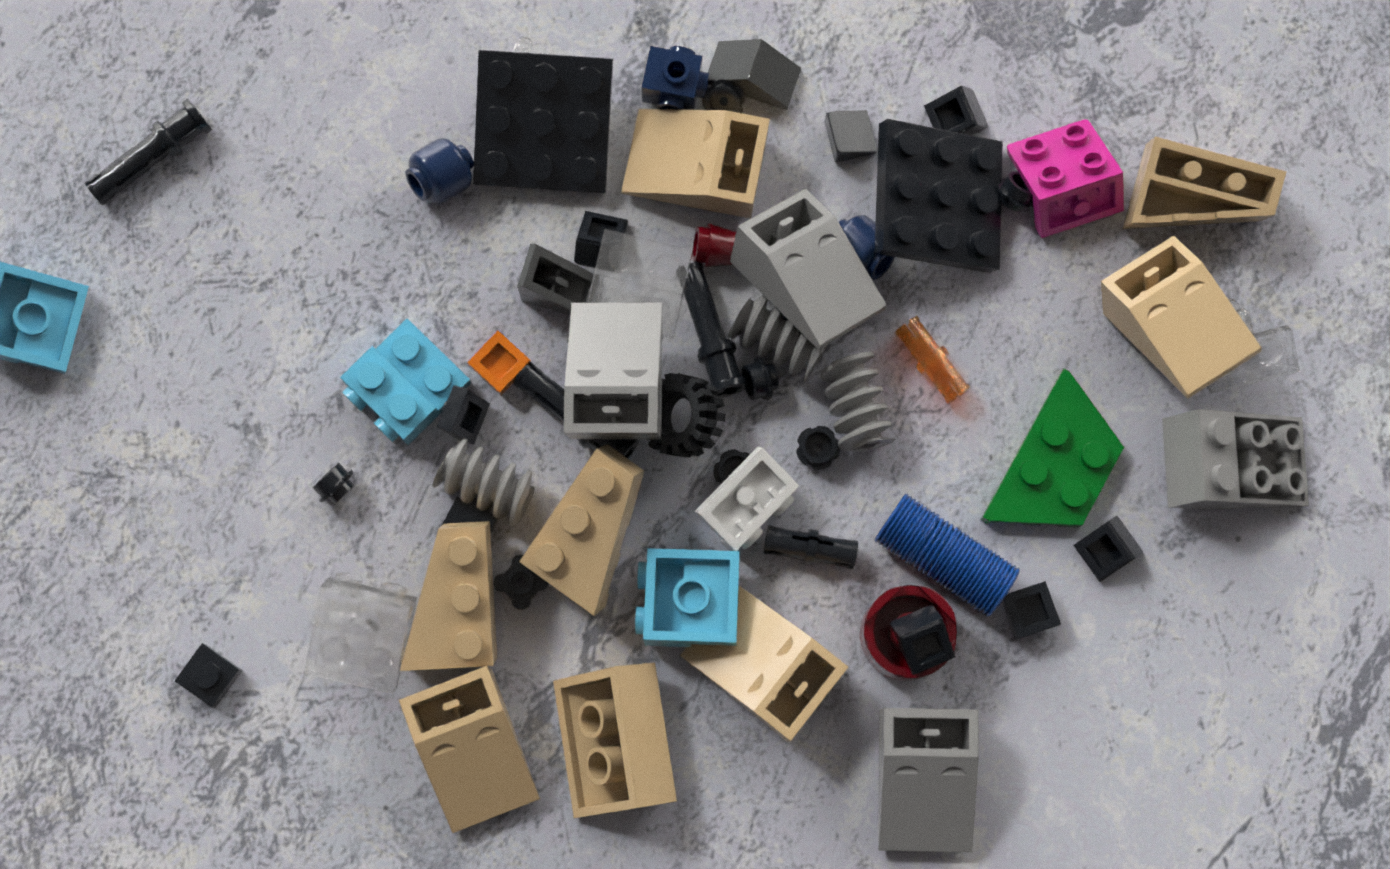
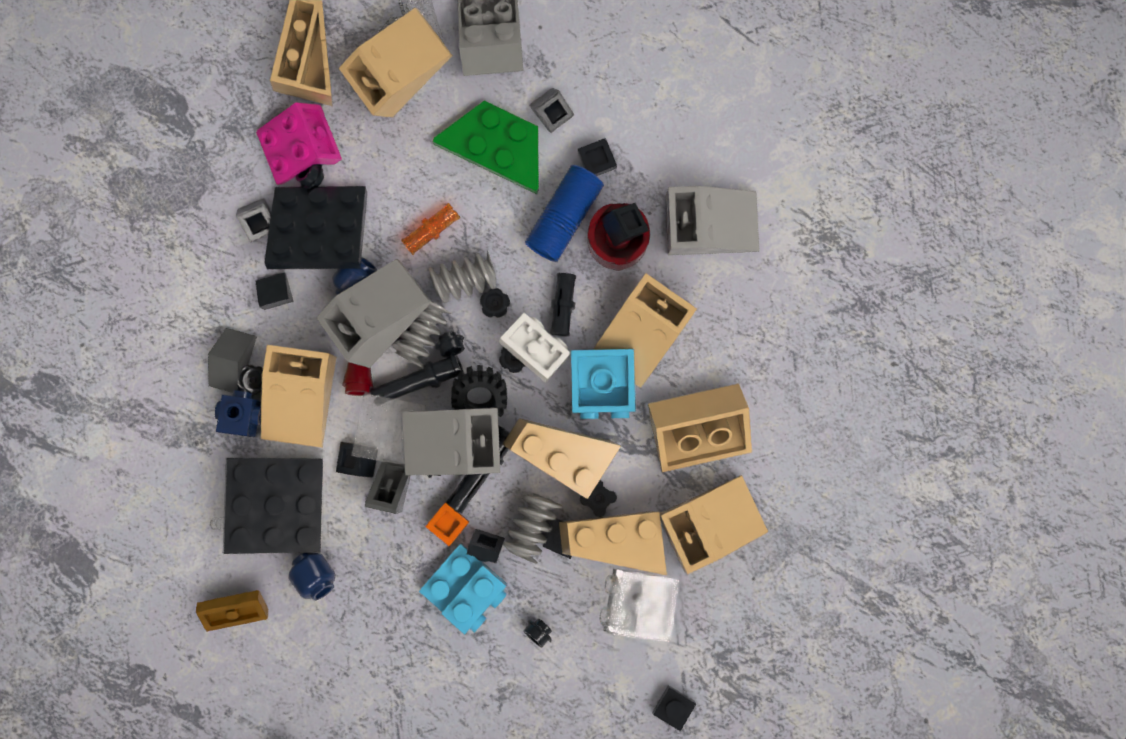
camera: 90 degrees left, 5 degrees up
none -> pearl gold plate [196,590,269,632]

